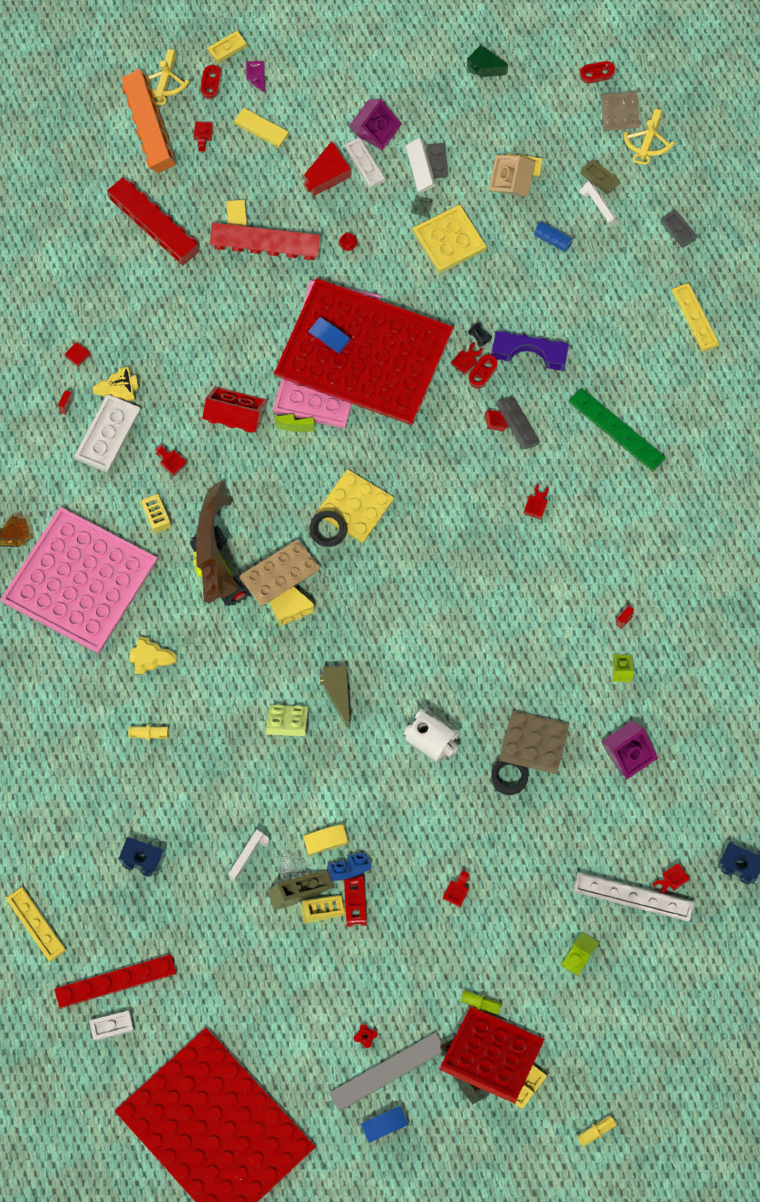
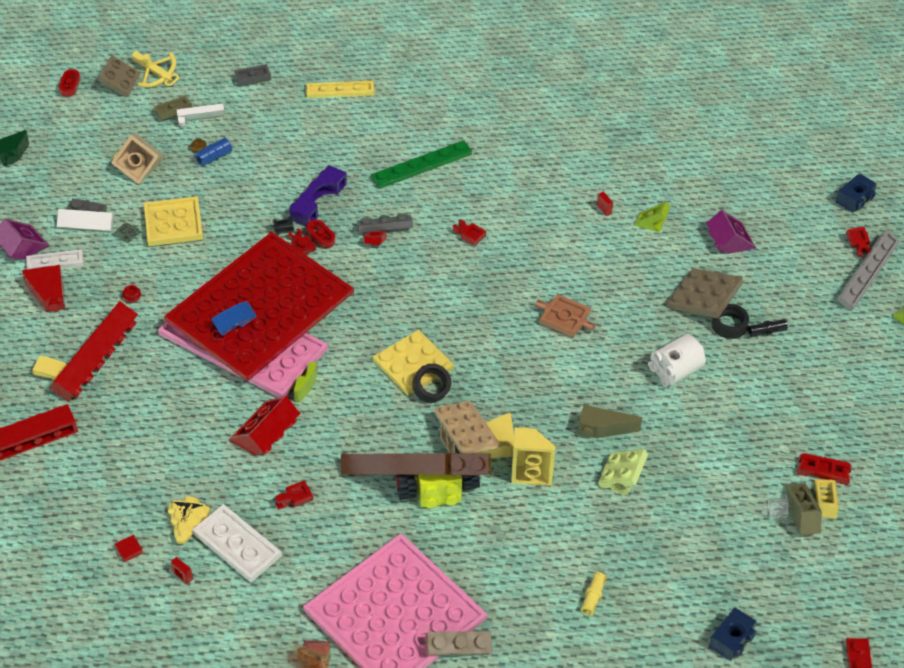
camera: 75 degrees left, 20 degrees down
light yellow rock [130,637,177,674] -> none
light yellow slope [140,494,171,534] -> none
white hinge [228,830,269,883] -> none
light yellow slope [303,824,349,855] -> none
blue slope [327,853,372,881] -> none
red plate [443,871,470,908] -> none
none -> pearl gold plate [190,138,207,152]
none -> dark tan plate [425,631,492,656]
none -> light yellow slope [511,427,556,486]
none -> nougat plate [535,294,596,338]
none -> black pin [747,319,788,337]

